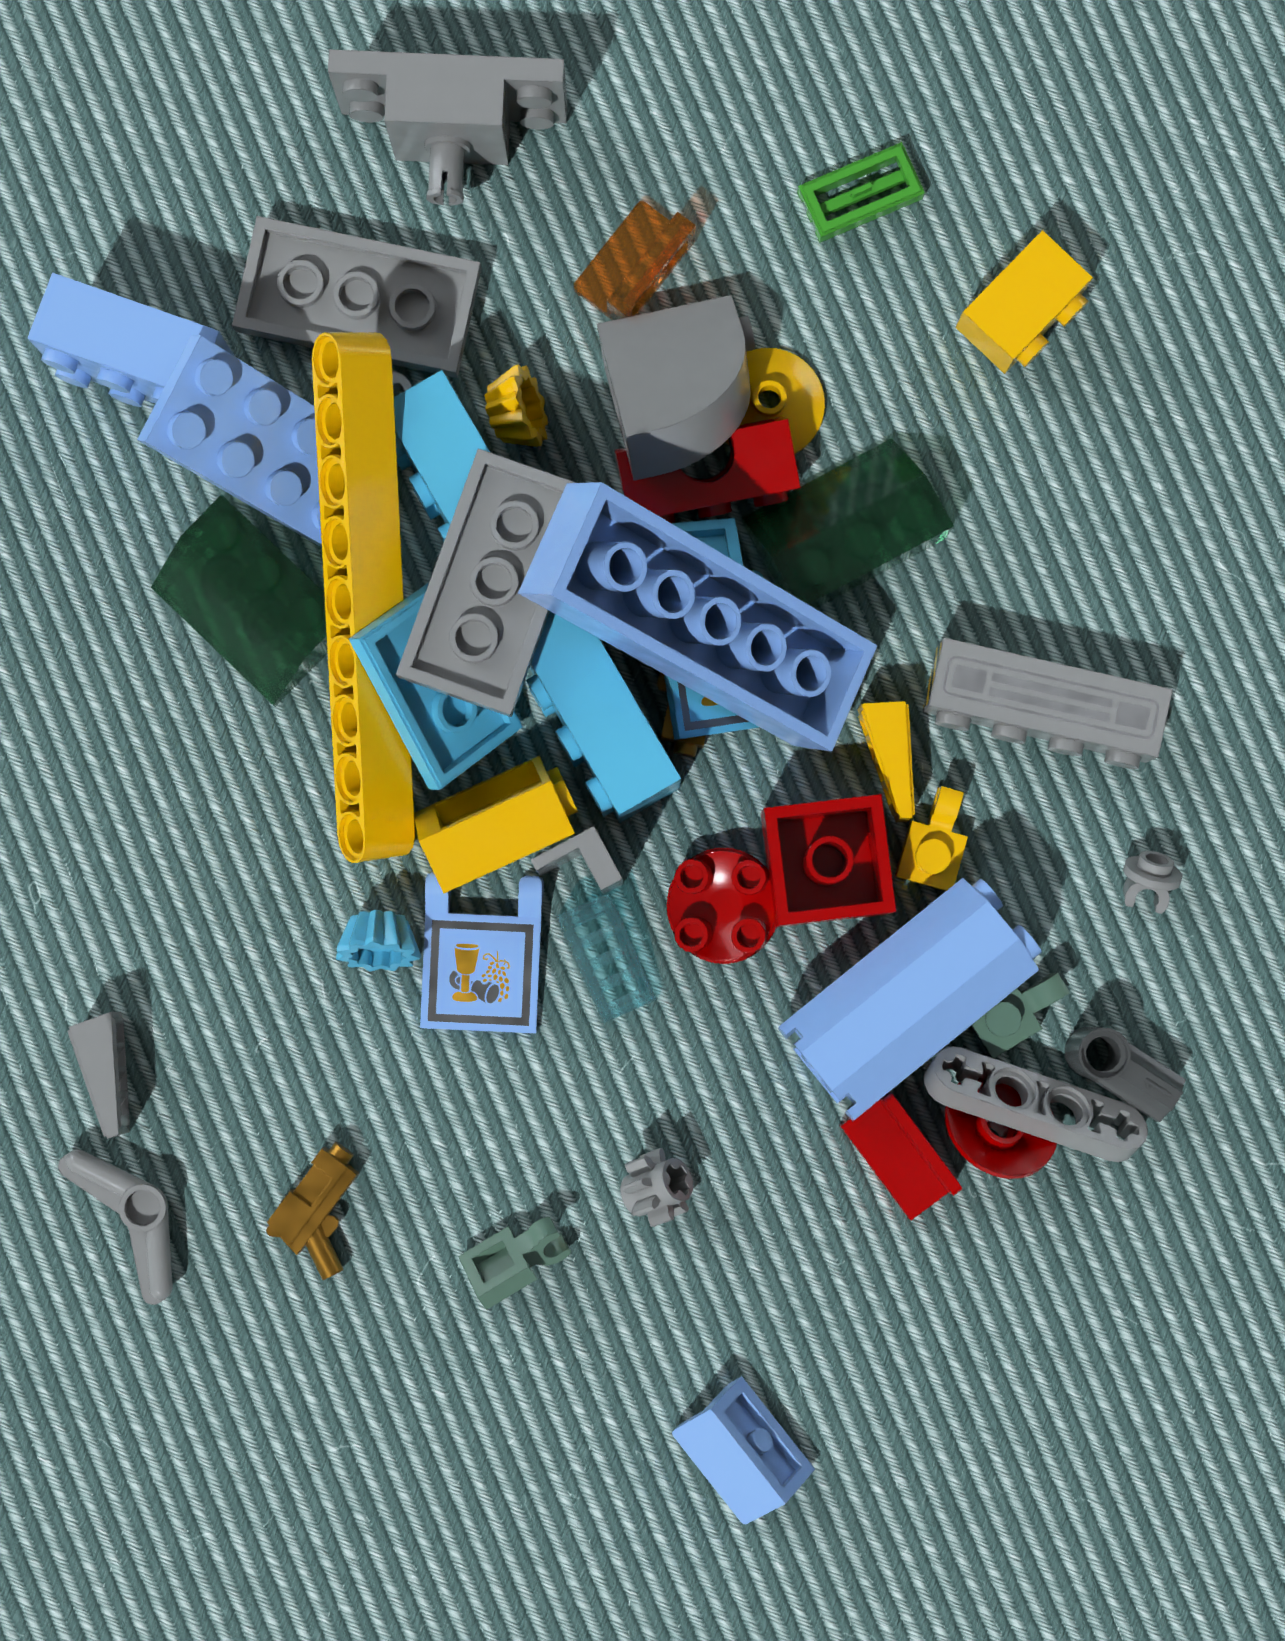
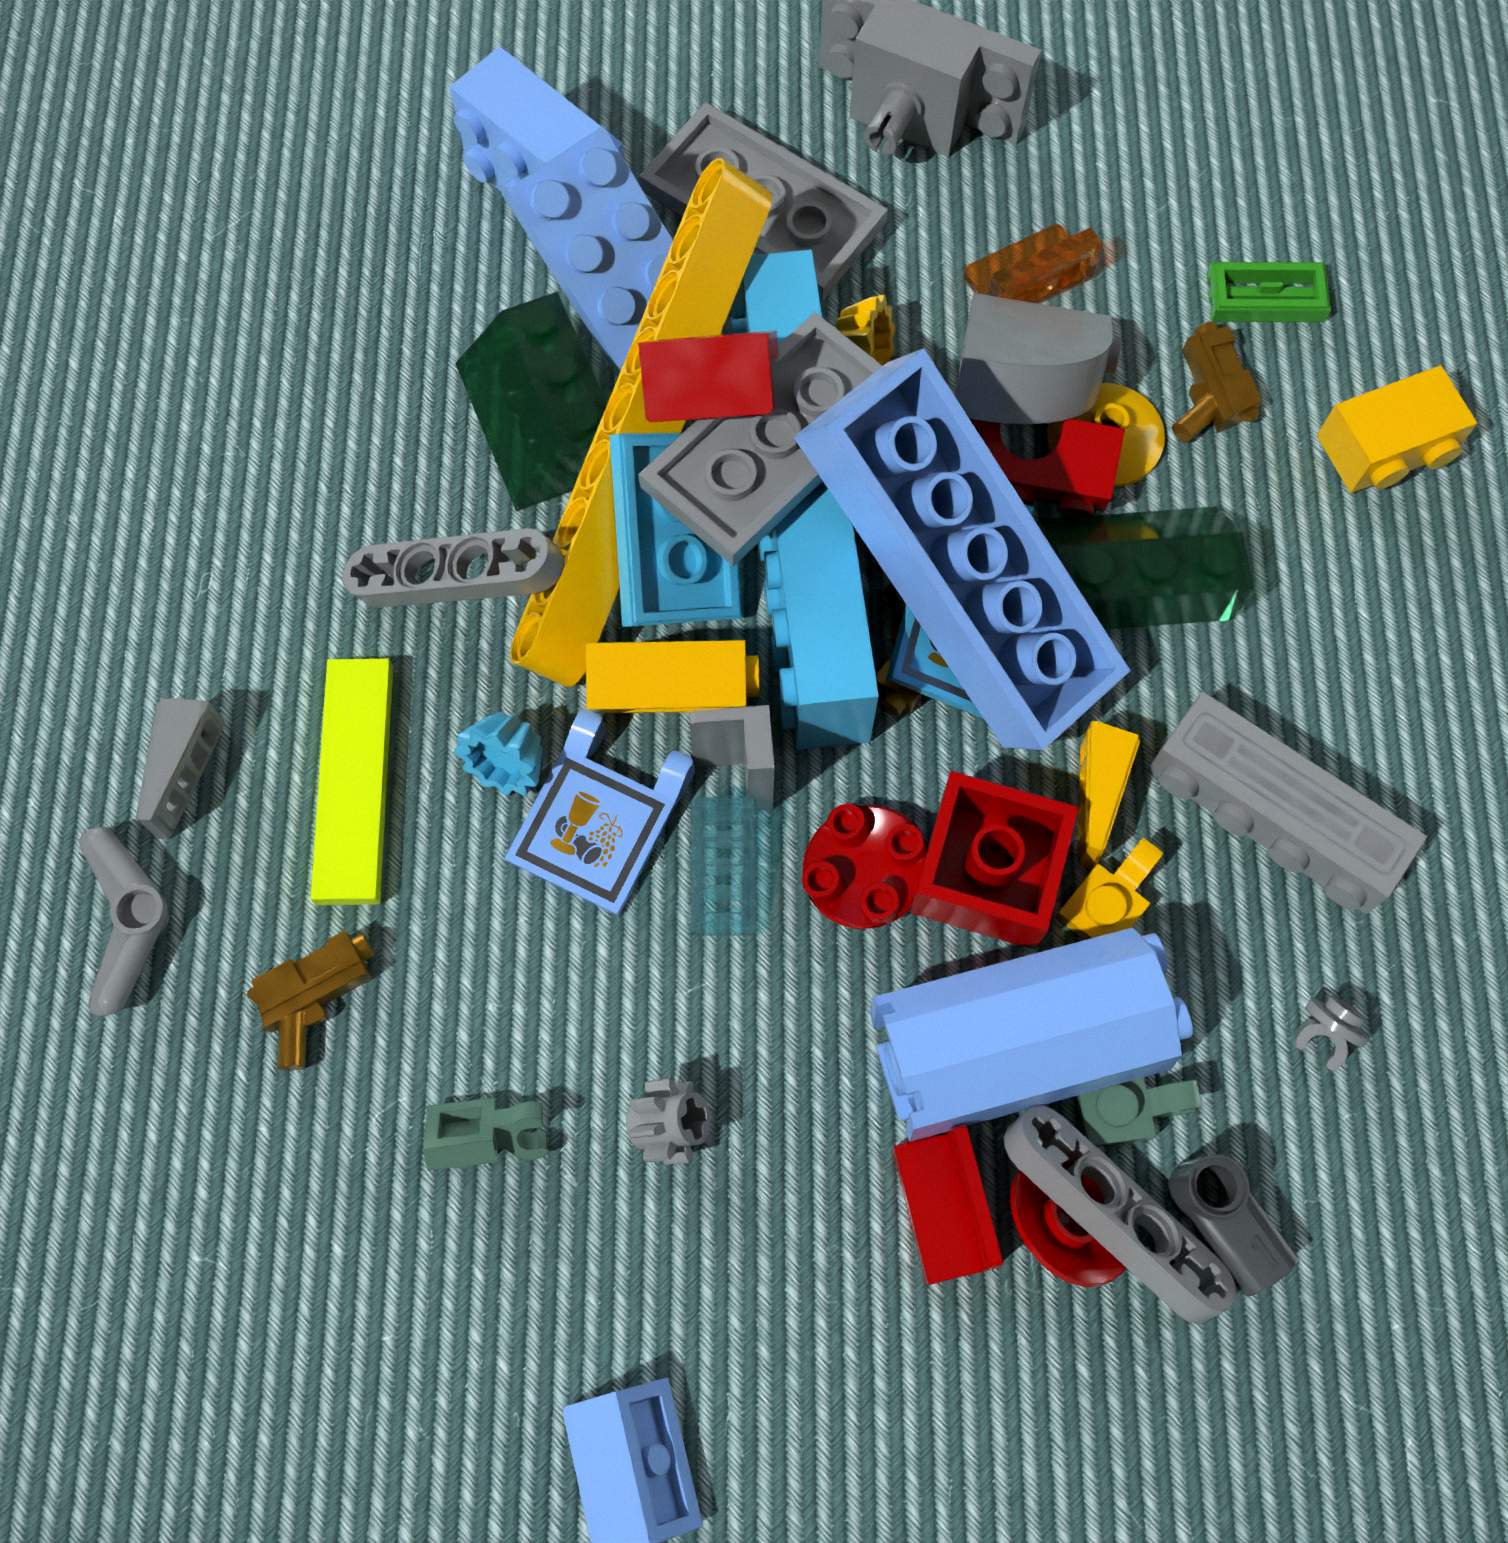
camera: 25 degrees right, 15 degrees down
none -> neon yellow tile [310,658,393,906]
none -> light grey beam [343,528,564,608]
none -> red panel [638,330,779,422]
none -> pearl gold piece [1172,321,1262,443]

